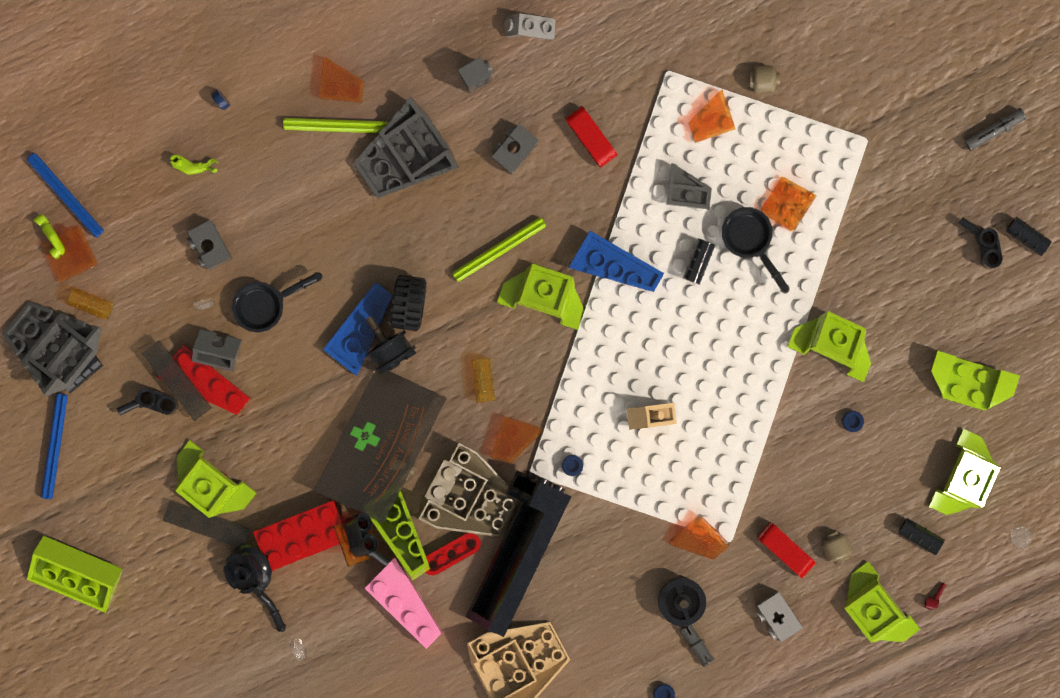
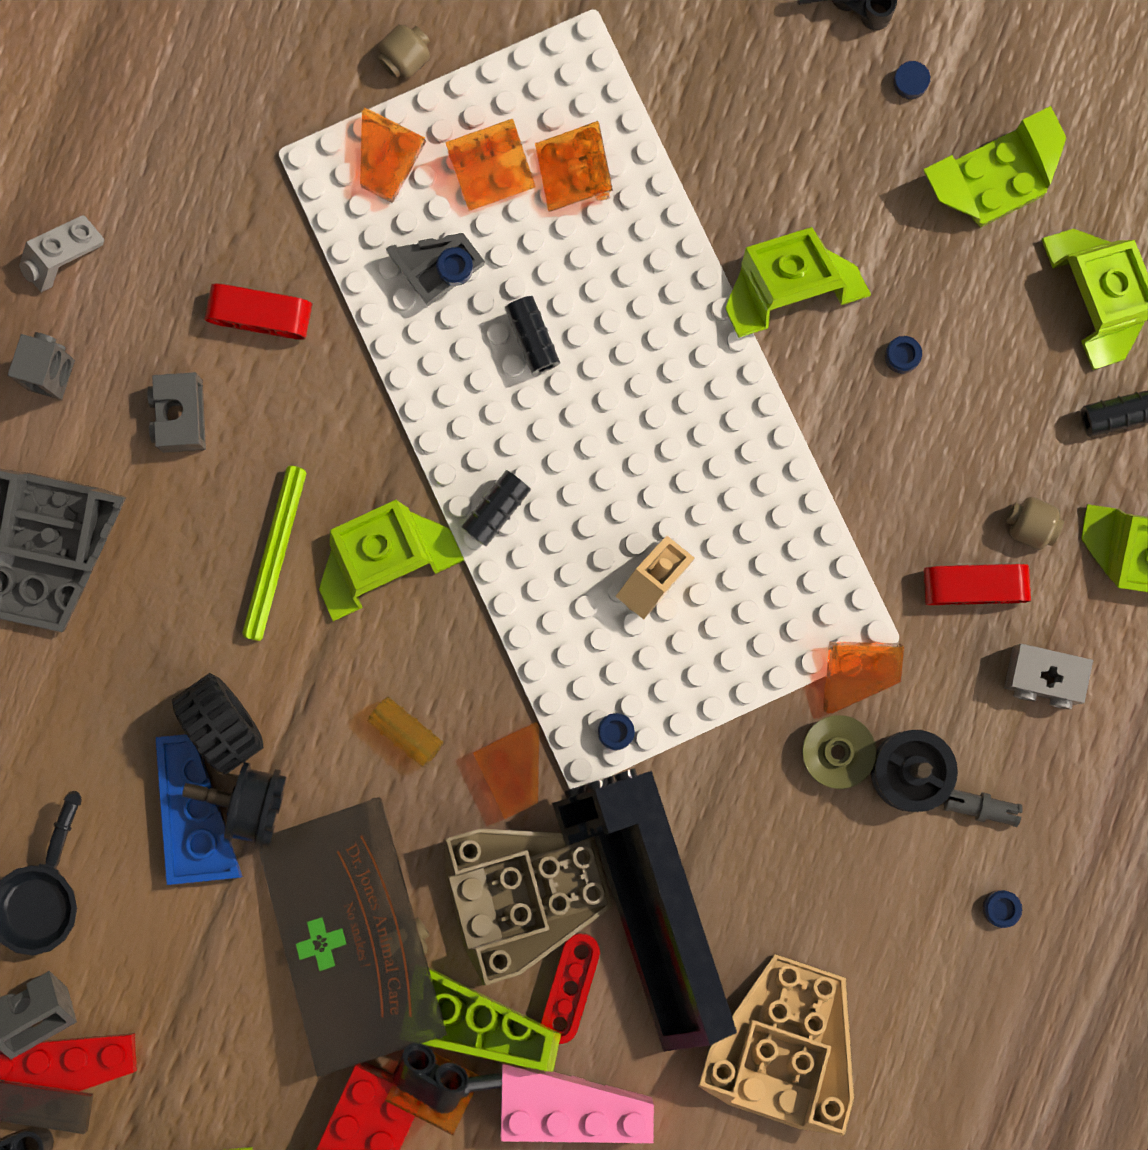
camera: 40 degrees left, 5 degrees down
blue wing [569,231,664,292] -> none
black piece [722,207,790,294] -> none
none -> dark blue tile [436,247,473,286]
none -> clear orange hinge [445,118,536,211]
none -> black axle [461,470,531,547]
none -> olive dish [802,715,876,789]
none -> dark blue tile [893,61,931,99]

